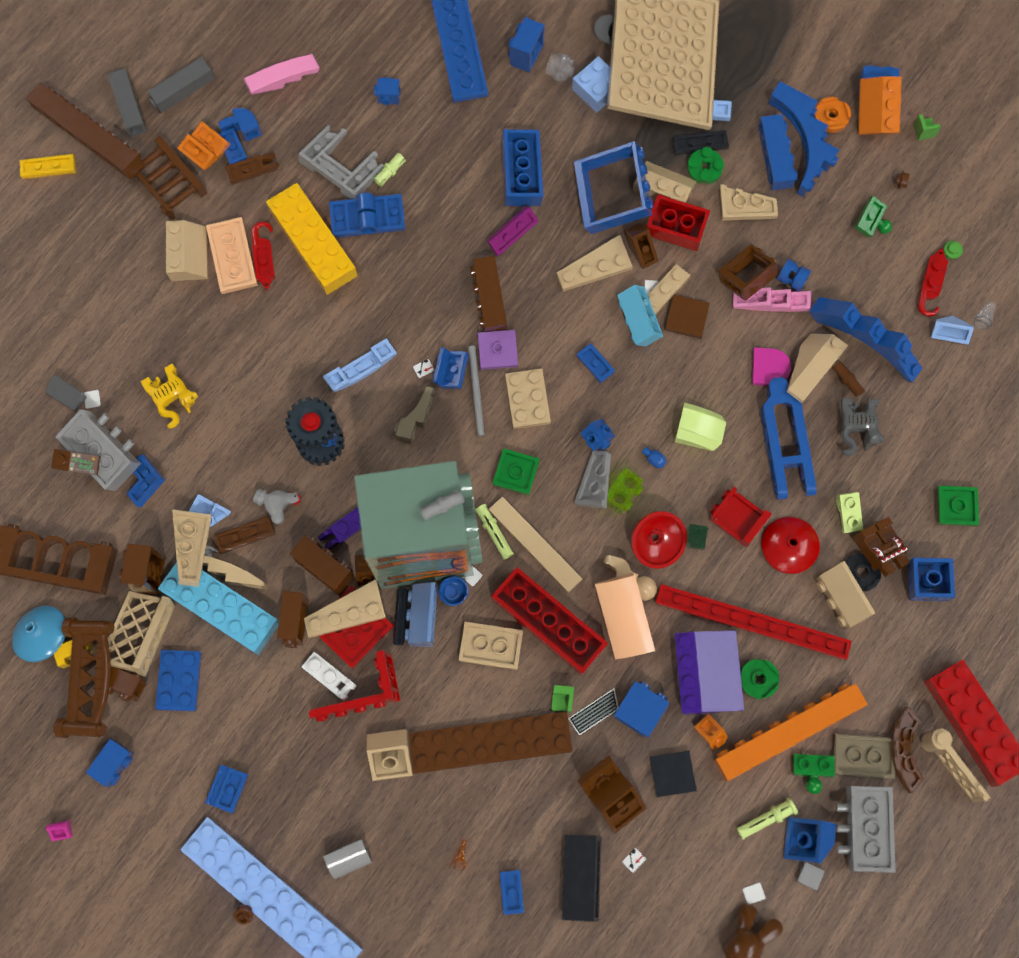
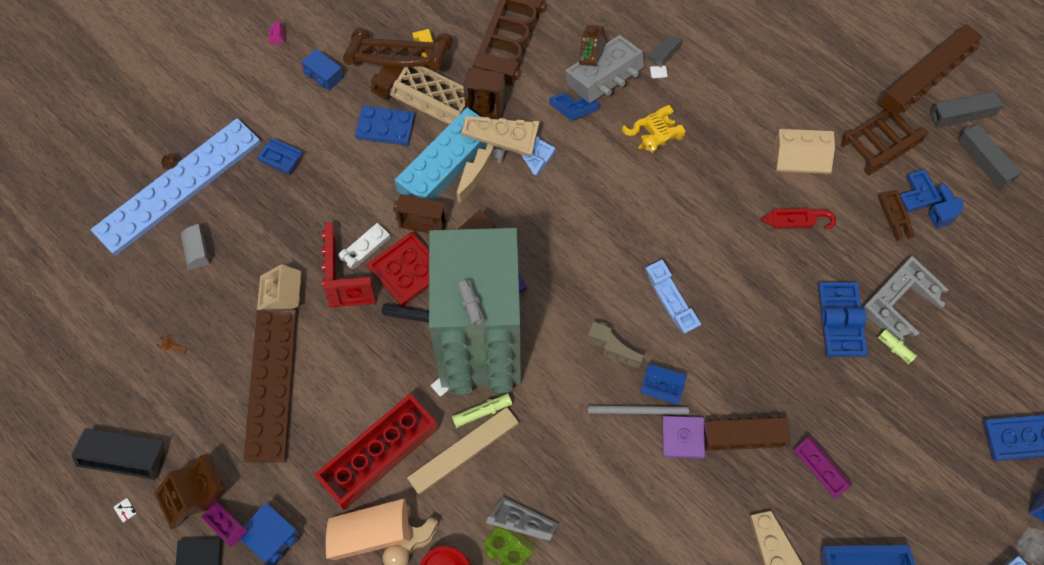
camera: 95 degrees right, 10 degrees down
dark azure dish [12,605,65,662] -> none
yellow tile [20,154,76,179] -> none
orange slope [178,121,230,170] -> none
light nougat plate [206,217,258,294] -> none
reddish brown tile [214,516,276,554] -> none
bright pink slope [244,54,319,95] -> none
light grey animal [253,488,301,525] -> none
yellow brick [266,183,358,295] -> none
black plate [285,397,345,466] -> none
tan wing [304,580,386,638] -> none
blue brick [374,77,401,105] -> none
medium blue slope [405,582,438,647] -> none
white sticker [413,359,434,378] -> none
blue hair [438,576,469,606] -> none
tan plate [459,622,523,670] -> none
green plate [492,448,540,496] -> none
blue plate [500,870,524,915] -> none
blue brick [501,129,543,206] -> none
tan plate [505,369,551,429] -> none
bright green panel [552,685,574,713] -> none
sticker [568,688,619,735] -> none
blue plate [576,343,615,384] -> none
blue brick [580,419,615,451] -> none
none -> magenta plate [201,501,247,547]

